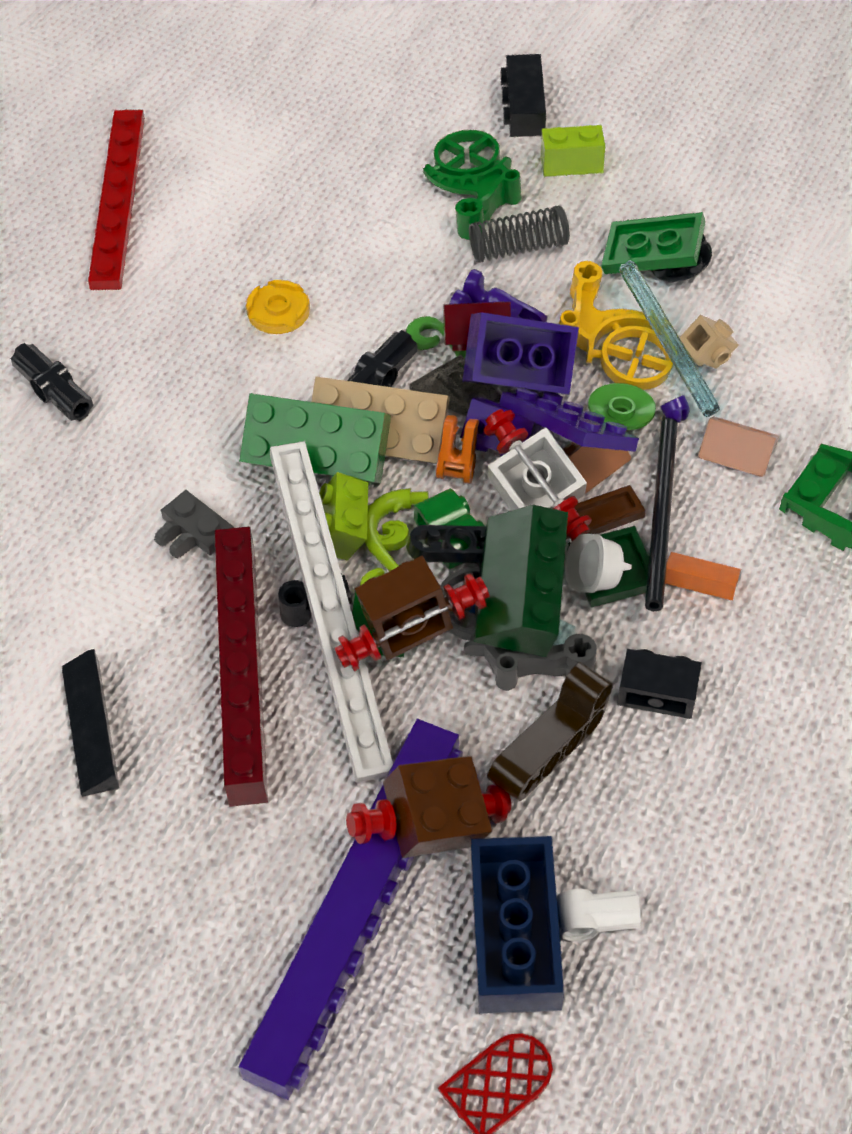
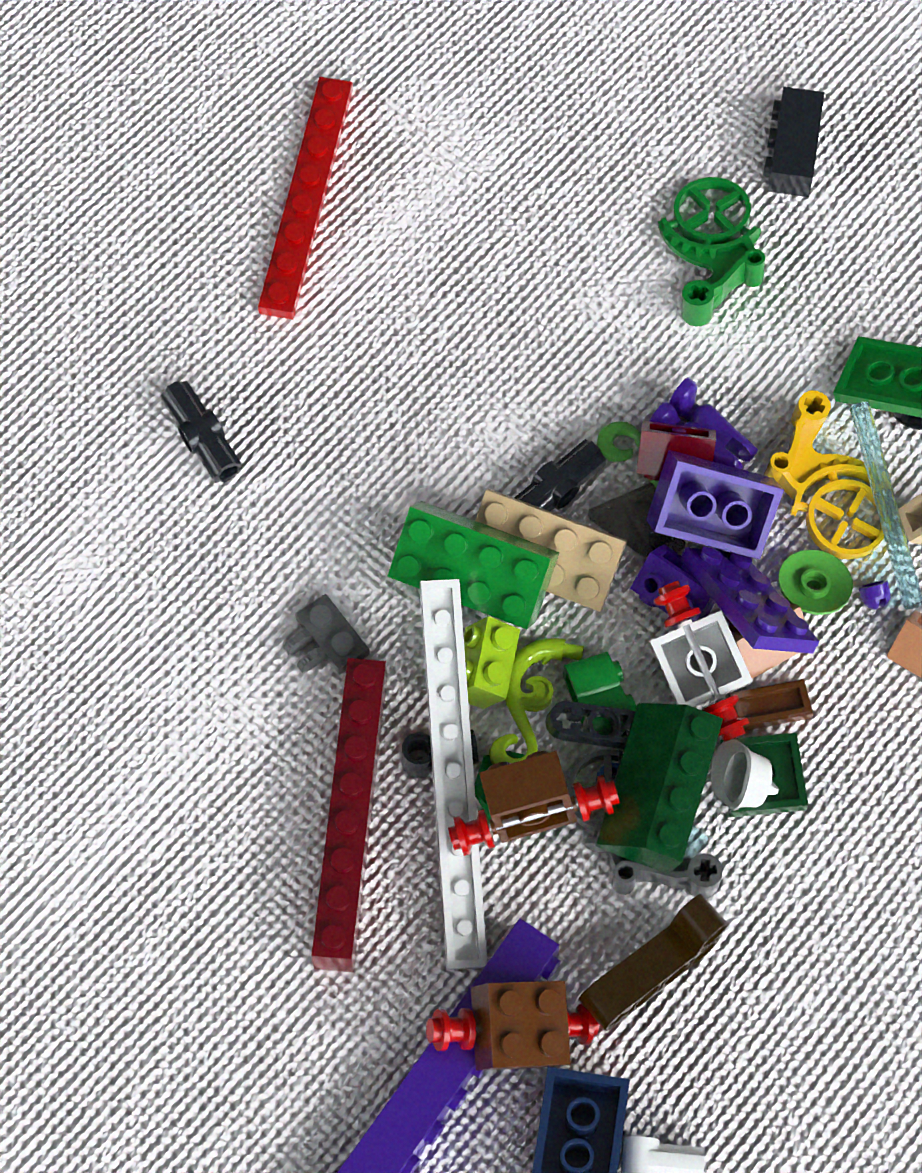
camera: 10 degrees right, 10 degrees up
black slope [62,649,120,797] -> none
yellow tile [246,280,310,334] -> none
orange piece [436,415,479,484] -> none
dark grey piece [469,205,570,263] -> none
lime brick [540,125,606,177] -> none
black brick [617,648,702,719] -> none
black piece [645,418,678,612] -> none
orange slope [665,552,741,601] -> none

